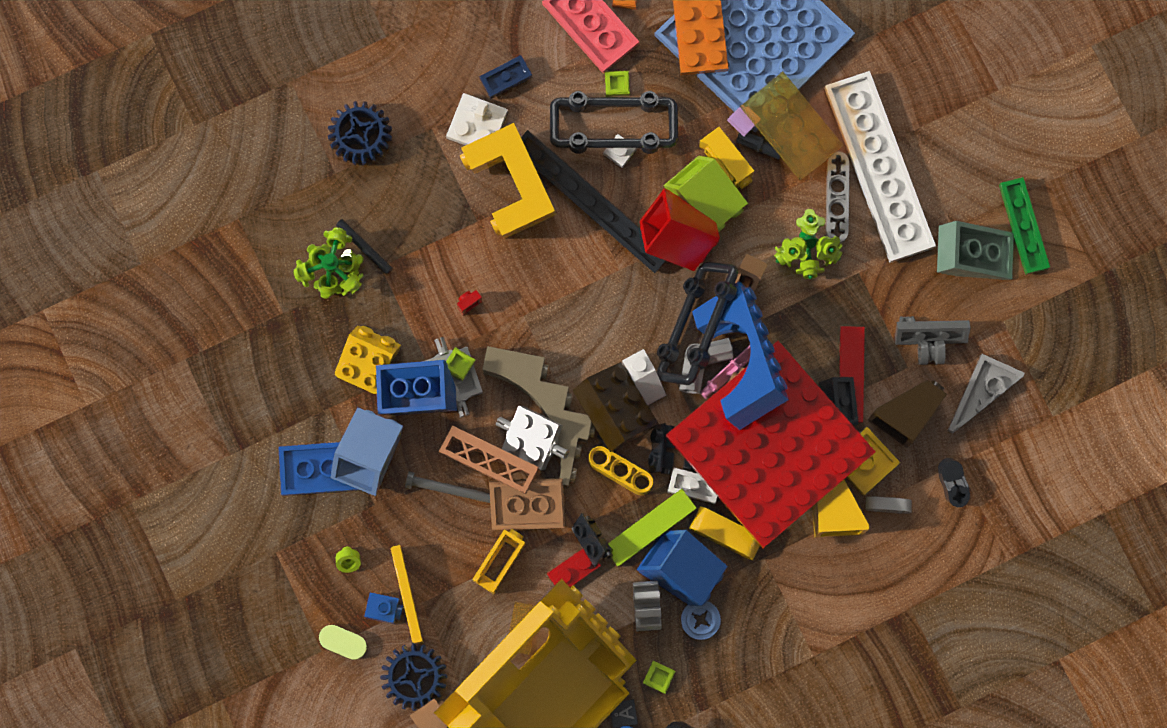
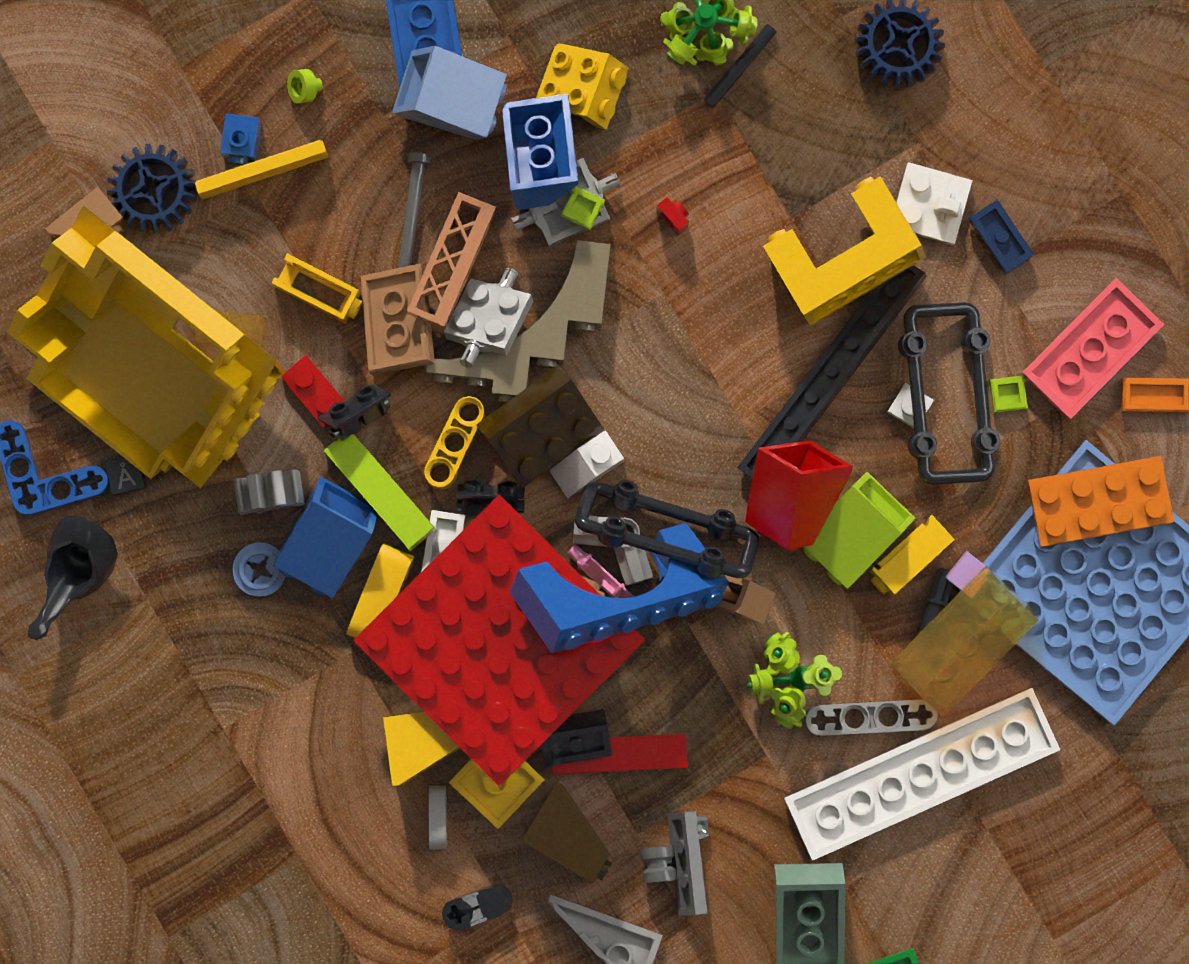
camera: 90 degrees right, 5 degrees up
yellowish green tile [319,625,367,660] -> none
lime tile [643,661,675,694] -> none

